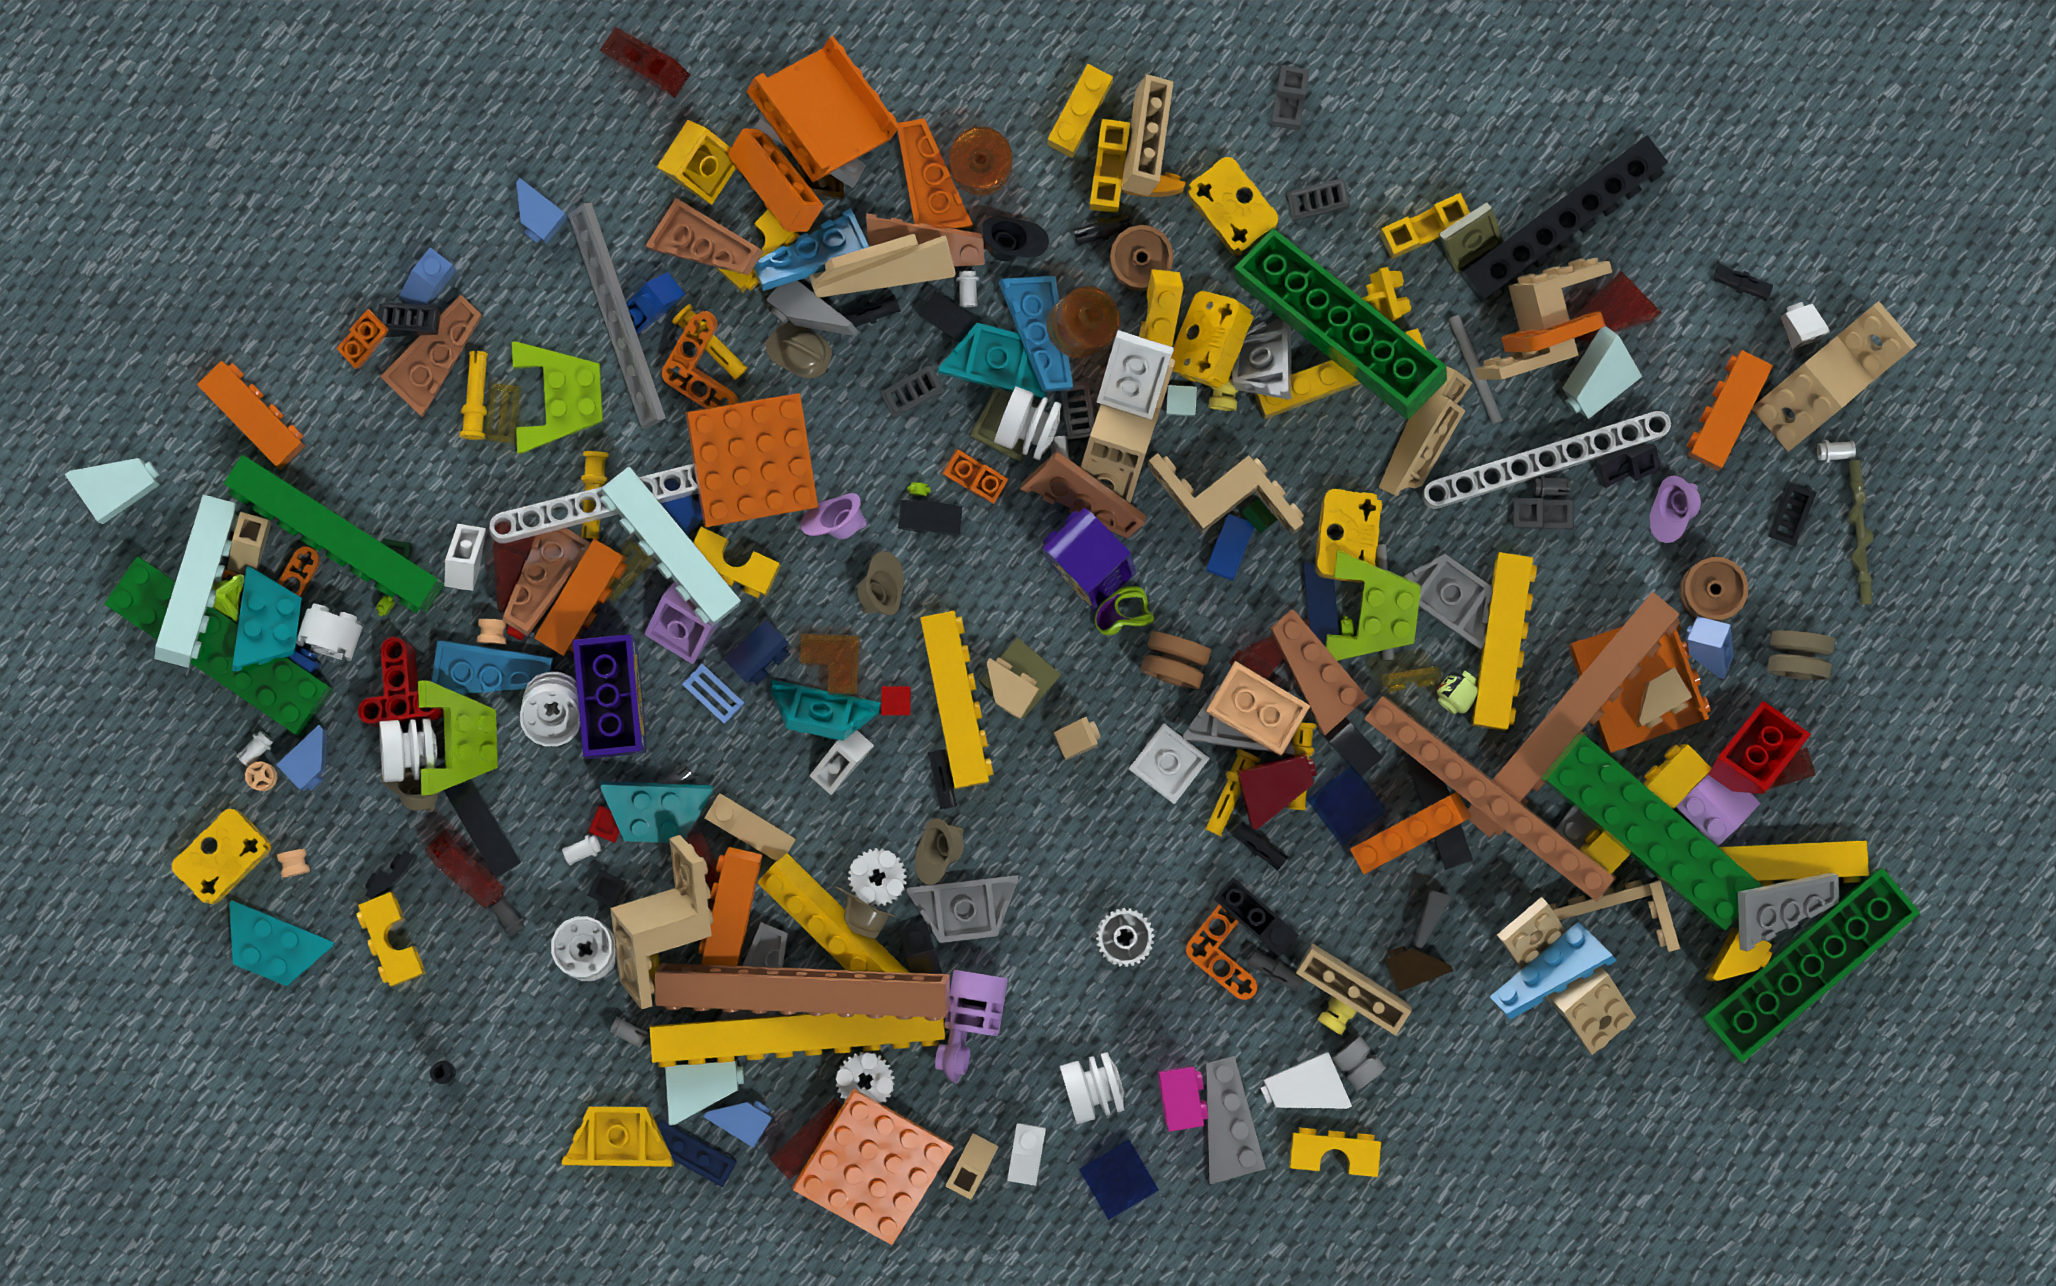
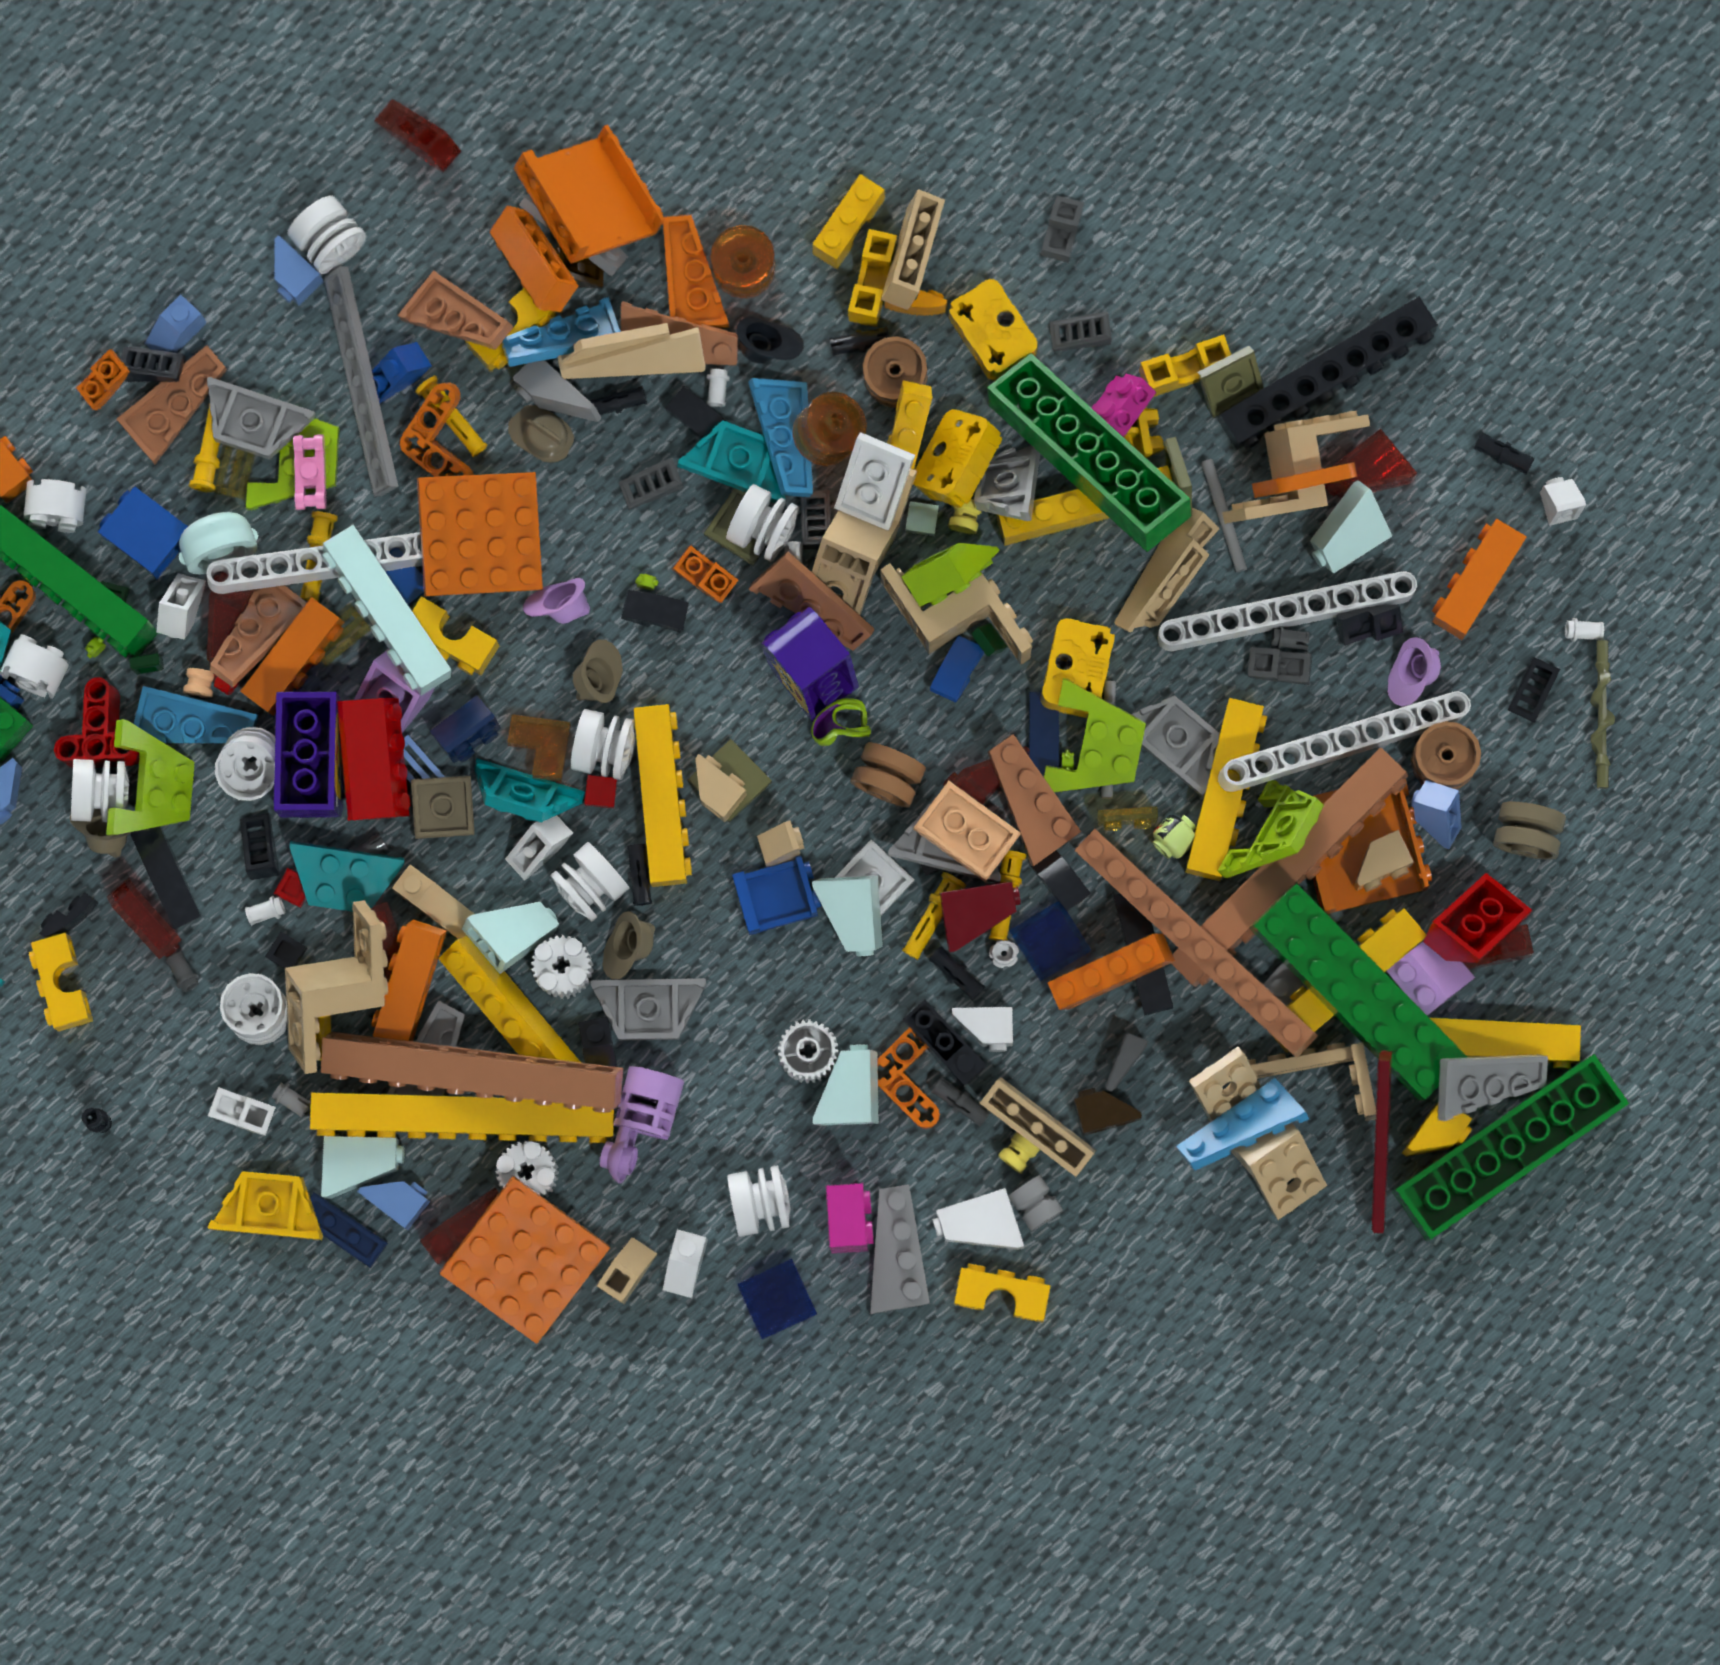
camera: 10 degrees right, 5 degrees down
yellow slope [656,120,736,205] -> none
dark tan piece [834,886,897,938] -> none
tan bracket [1752,301,1916,452] -> none
none -> white brick [23,479,86,533]
none -> blue panel [98,486,188,579]
none -> dark green tile [129,653,164,675]
none -> light aqua piece [179,512,258,574]
none -> light grey wing [207,377,316,460]
none -> white brick [208,1087,276,1136]
none -> black slope [240,813,279,880]
none -> white wheel [288,196,367,274]
none -> bright pink plate [293,434,326,510]
none -> red slope [337,698,410,821]
none -> dark tan tile [411,776,475,839]
none -> light aqua slope [462,902,559,974]
none -> white wheel [550,842,630,922]
none -> white wheel [571,709,635,780]
none -> blue panel [732,856,822,935]
none -> light aqua slope [812,876,883,956]
none -> light aqua slope [813,1045,879,1126]
none -> lime slope [902,543,1000,607]
none -> white slope [952,1007,1013,1052]
none -> white plate [989,940,1019,968]
none -> dark pink plate [1091,374,1156,437]
none -> olive tile [1165,437,1192,516]
none -> lime wing [1217,780,1324,878]
none -> white beam [1218,691,1471,792]
none -> dark red tile [1372,1051,1392,1234]

